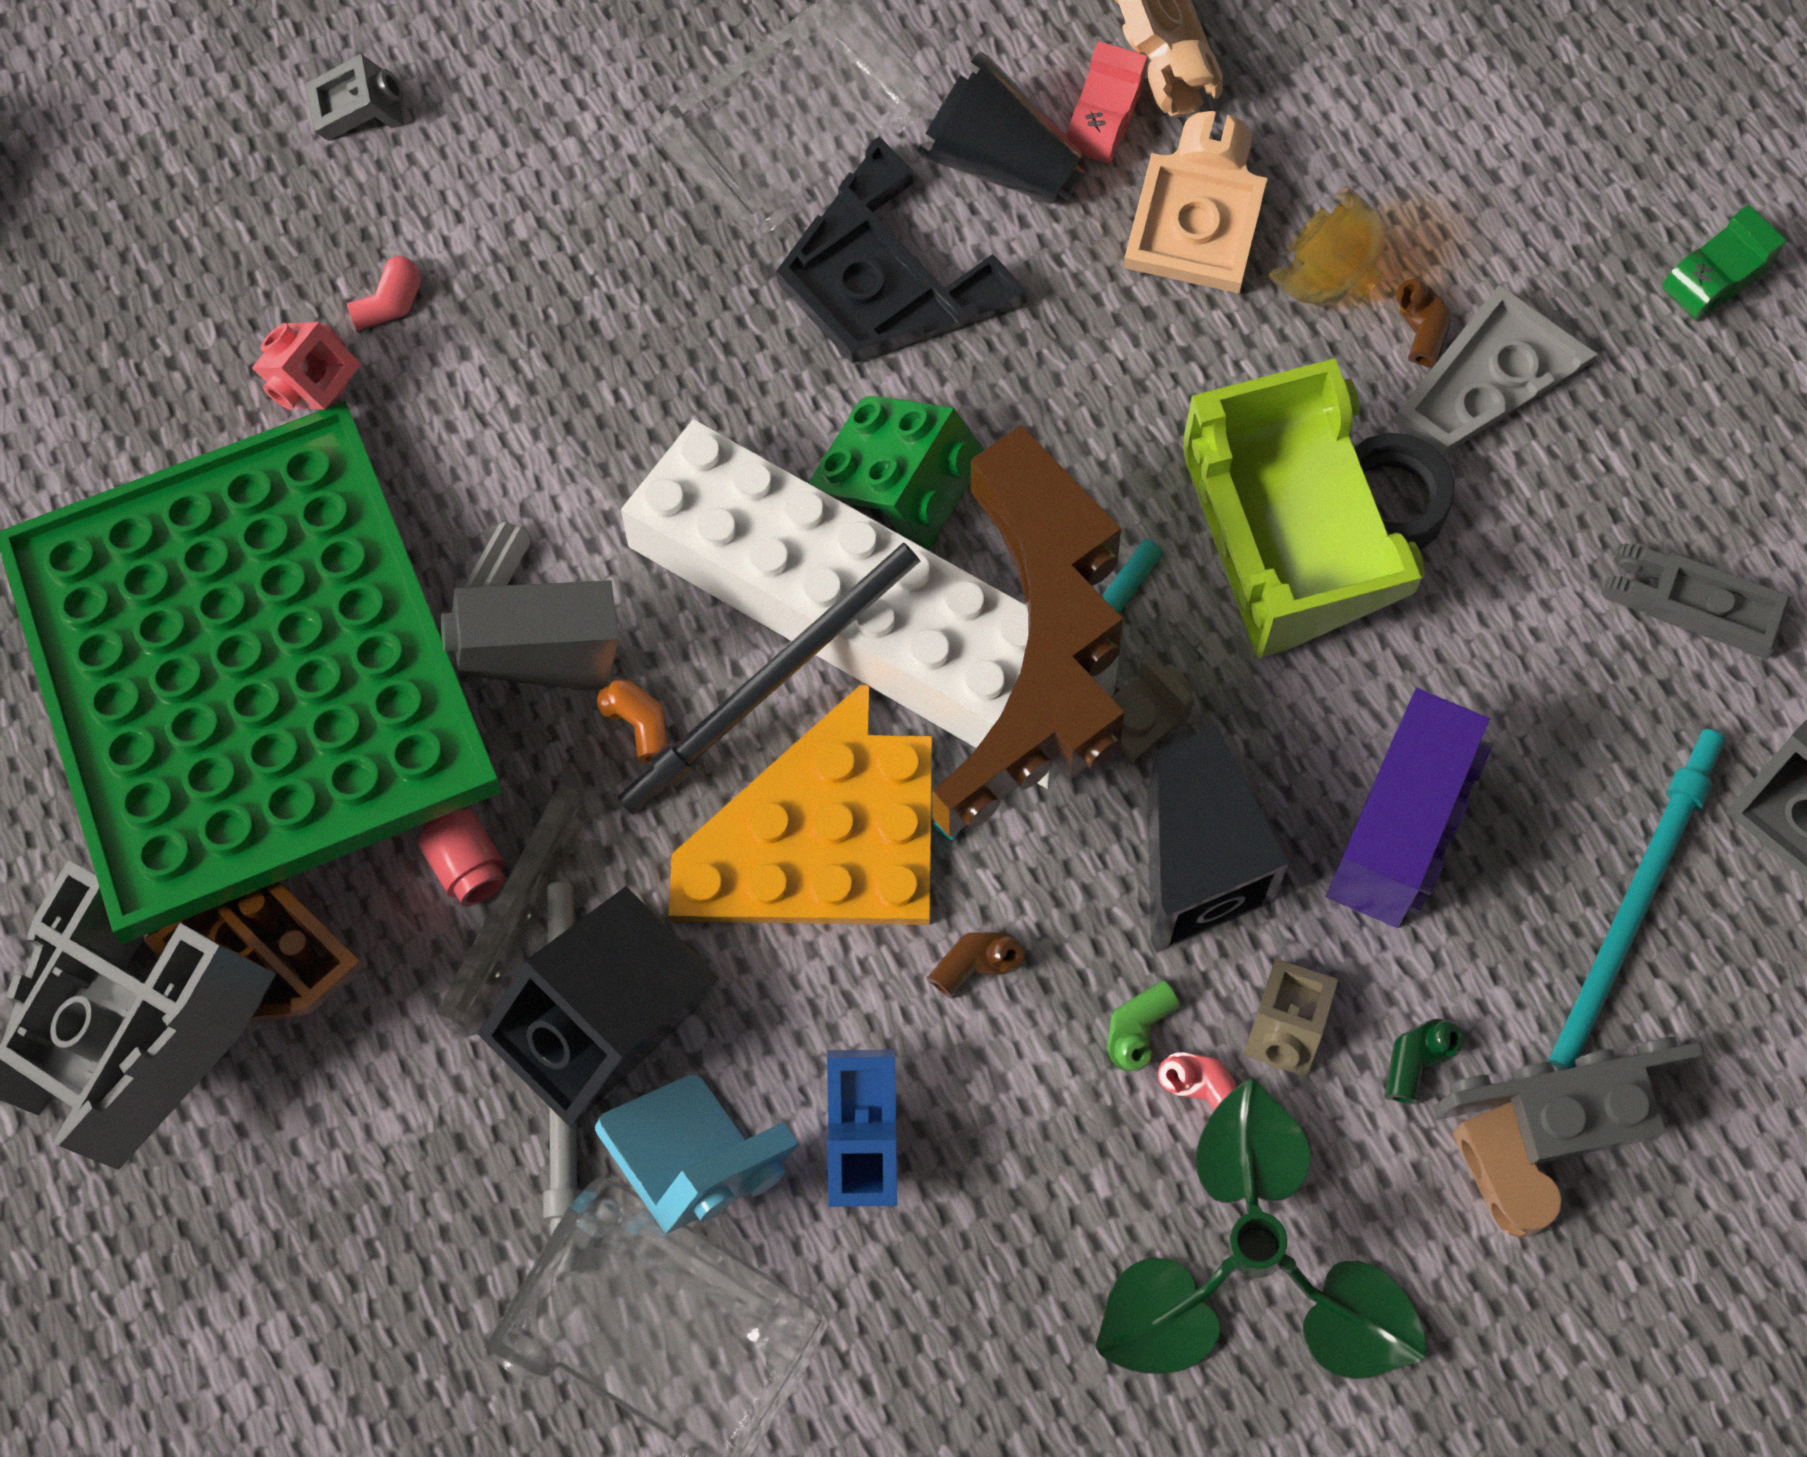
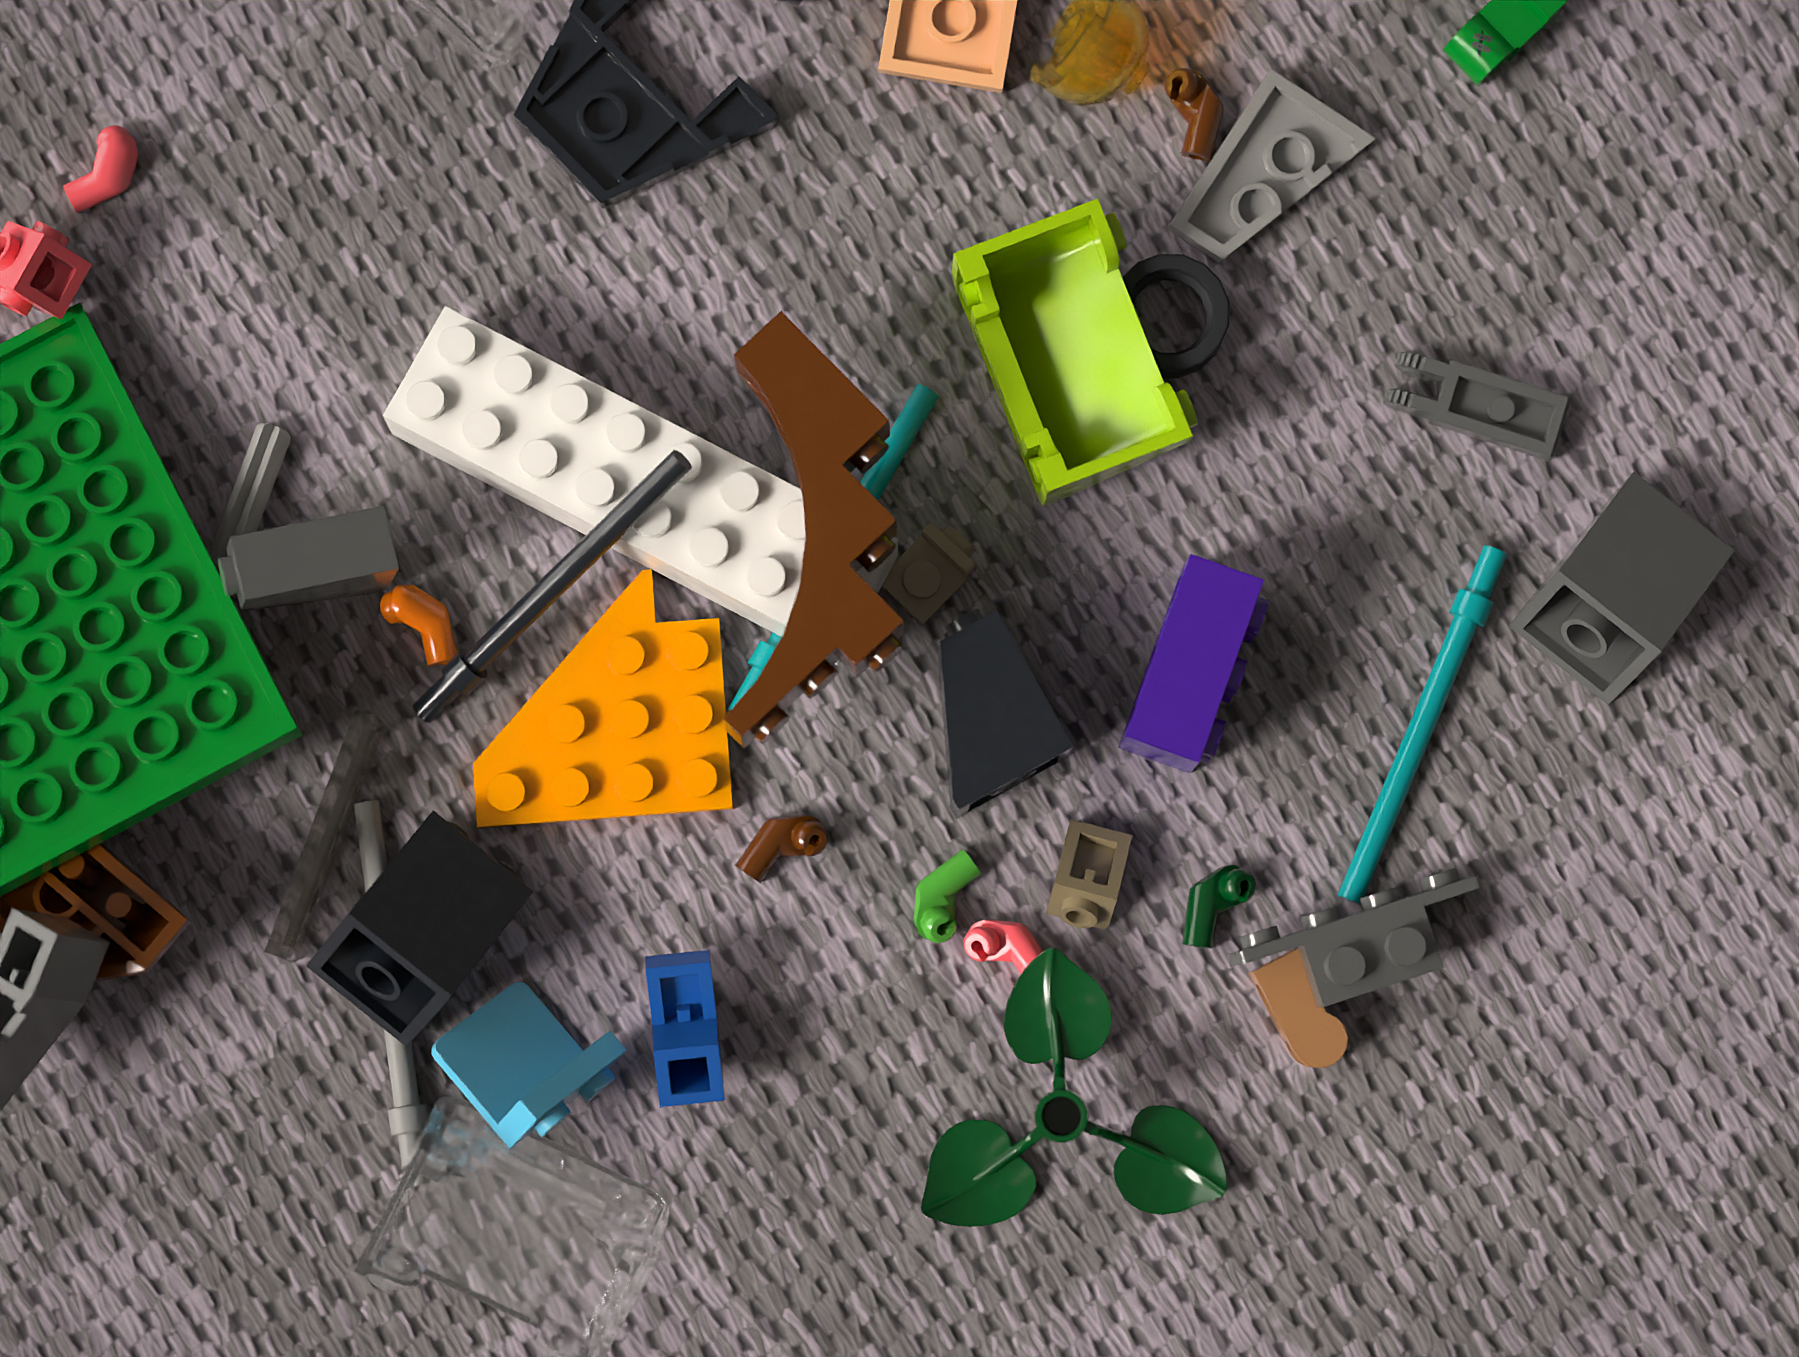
camera: 10 degrees left, 15 degrees up
coral brick [417,809,507,907] -> none
green bracket [808,396,984,550] -> none

